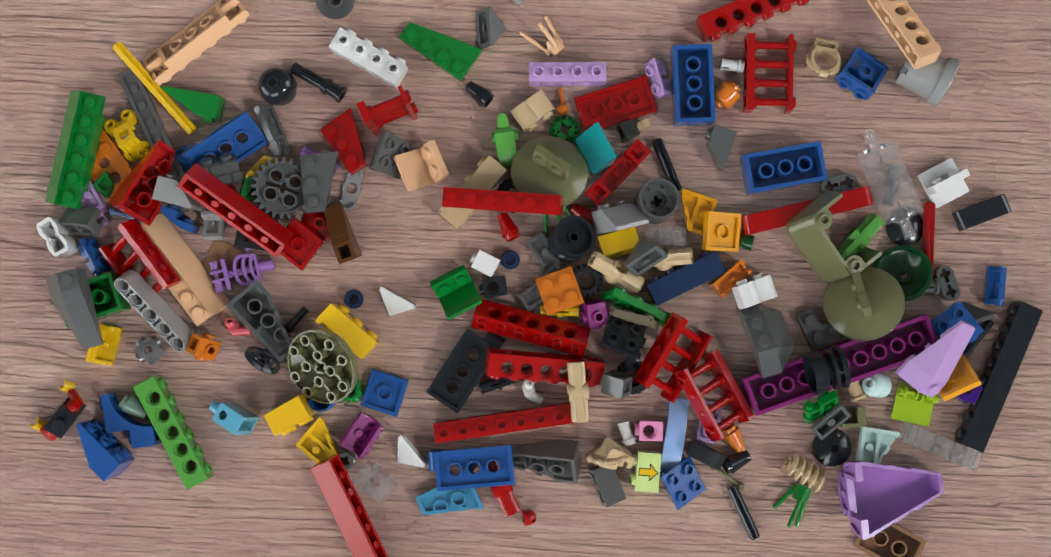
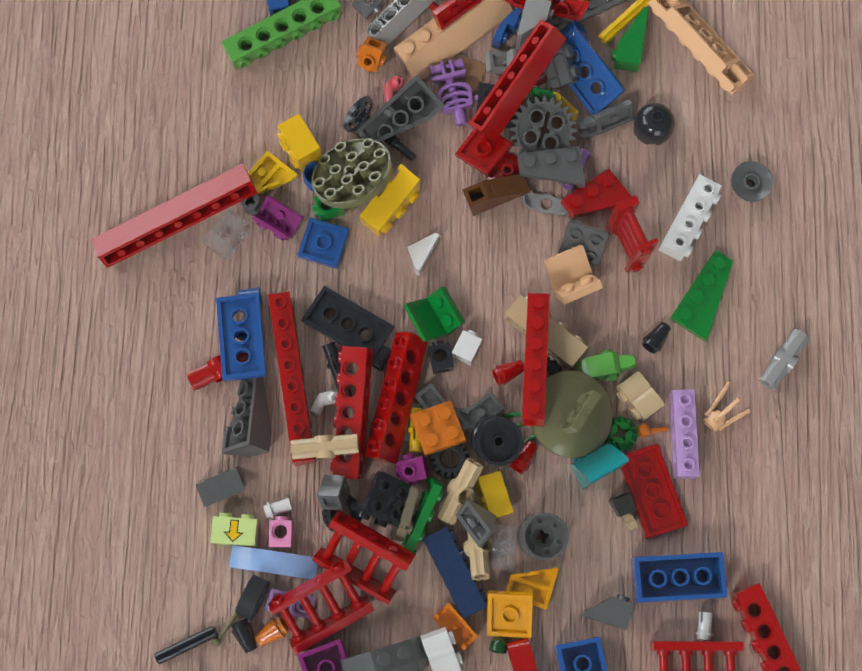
camera: 80 degrees right, 10 degrees down
medium azure torso [209,400,259,435] -> none
black pin [290,63,347,103] -> none
dark blue plate [344,290,364,309] -> none
white slope [398,433,427,468] -> none
dark azure wing [415,487,484,515] -> none
dark grey slope [476,7,506,49] -> none
dark blue plate [501,250,520,270] -> none
red hinge [522,510,536,526] -> none
red slope [585,139,651,206] -> none
tan piece [585,437,635,470] -> none
light grey slope [591,200,649,234] -> none
lavender hinge [644,58,672,100] -> none
black axle [652,138,682,191] -> none
blue hinge [660,456,706,510] -> none
orange head [714,80,740,109] -> none

